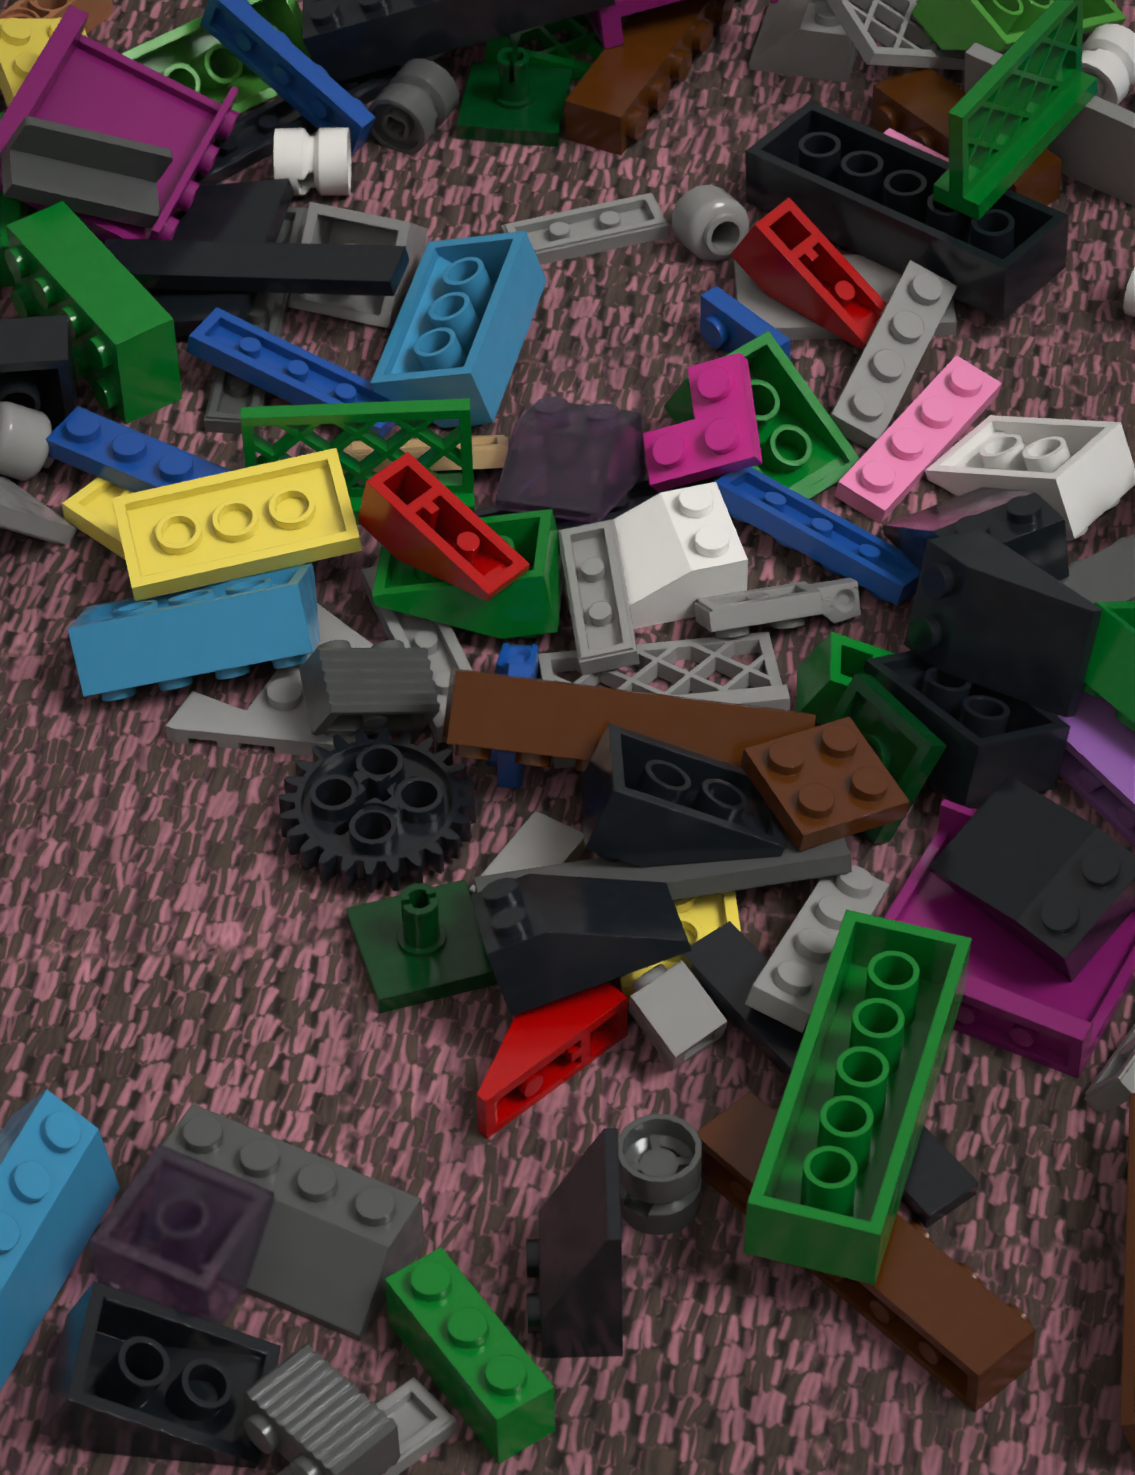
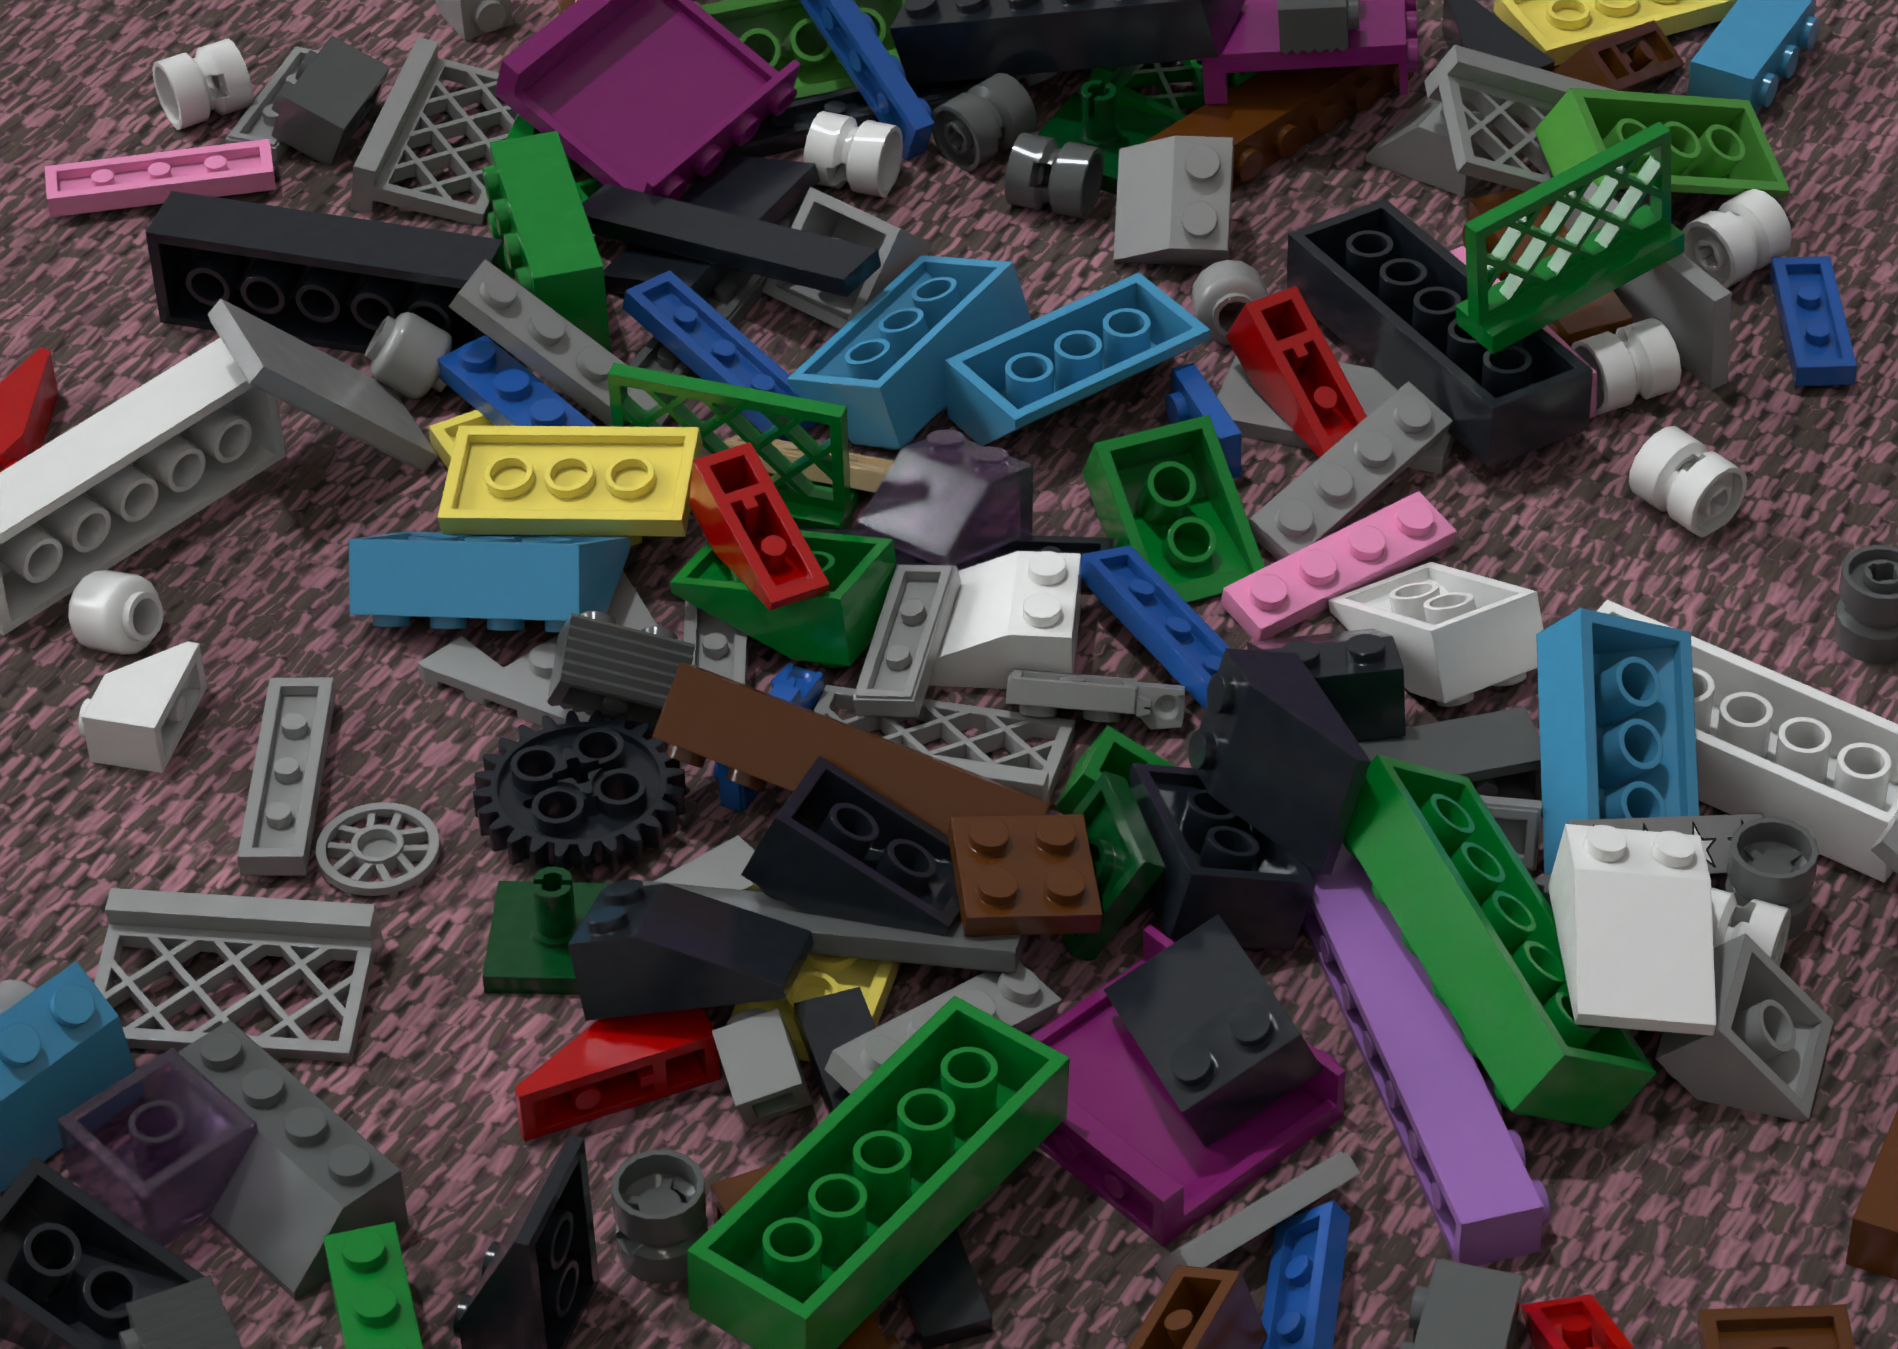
camera: 20 degrees right, 5 degrees down
dark grey panel [0,116,173,229] -> none
light grey tile [501,193,668,265] -> none
dark pink plate [643,352,763,492] -> none
none -> light grey fence [94,888,384,1063]
none -> light grey plate [237,677,336,876]
none -> light grey wheel [316,802,441,898]
none -> light grey plate [449,259,669,426]
none -> dark azure slope [945,273,1211,447]
none -> dark grey wheel [1005,132,1104,220]
none -> light grey slope [1113,135,1234,266]
none -> white wheel [1571,317,1681,415]

